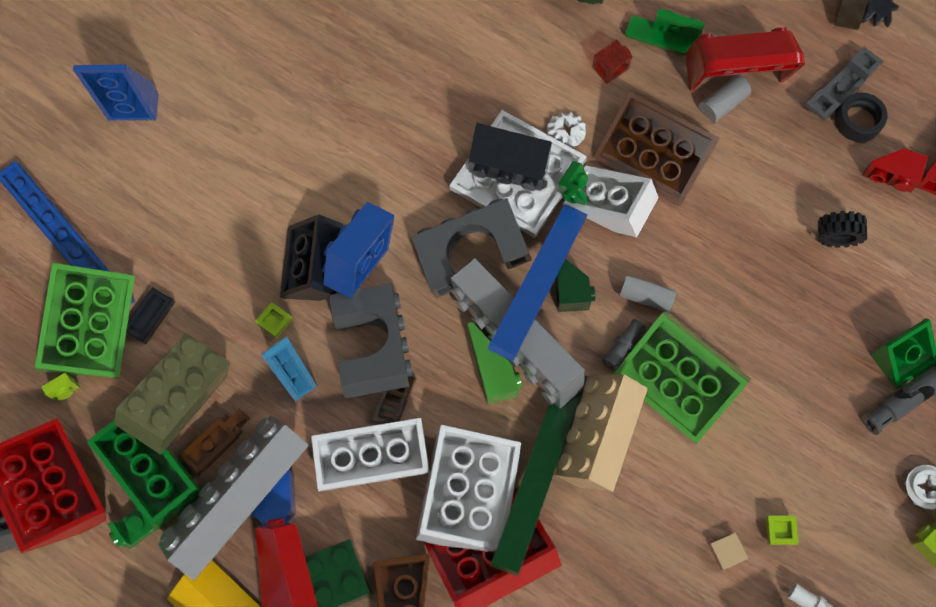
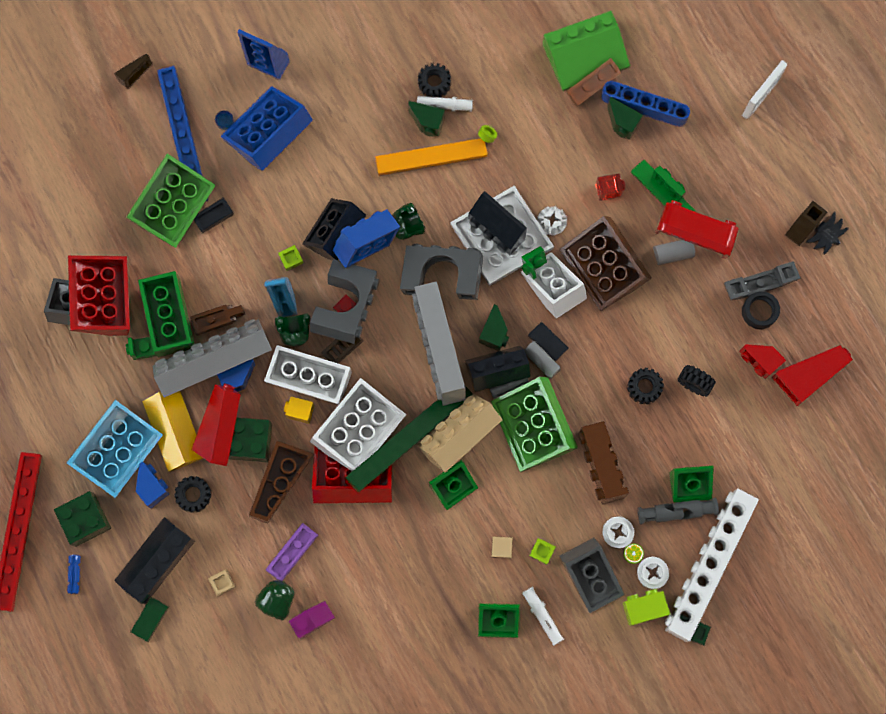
camera: 25 degrees right, 5 degrees up
lime plate [42,372,80,402] -> none
olive brick [115,333,230,455] -> none
bright green slope [468,322,522,404] -> none
blue tile [488,204,588,361] -> none
none -> clear blue tile [215,110,234,130]
none -> blue slope [221,86,313,171]
none -> dark green hair [275,314,311,347]
none -> yellow brick [284,397,315,424]
none -> red plate [333,294,356,312]
none -> light orange tile [375,138,488,176]
none -> dark green hair [392,203,425,240]
none -> dark green slope [408,101,445,137]
none -> white pin [417,96,473,112]
none -> black tyre [418,63,451,98]
none -> green slope [429,460,478,510]
none -> black slope [465,346,531,392]
none -> lime tile [478,125,497,143]
none -> black tile [528,322,569,362]
none -> dark grey slope [559,538,625,613]
none -> reddish brown wedge [578,421,629,505]
none -> white gear [602,517,634,549]
none -> lime tile [623,544,644,564]
none -> black tyre [627,368,664,405]

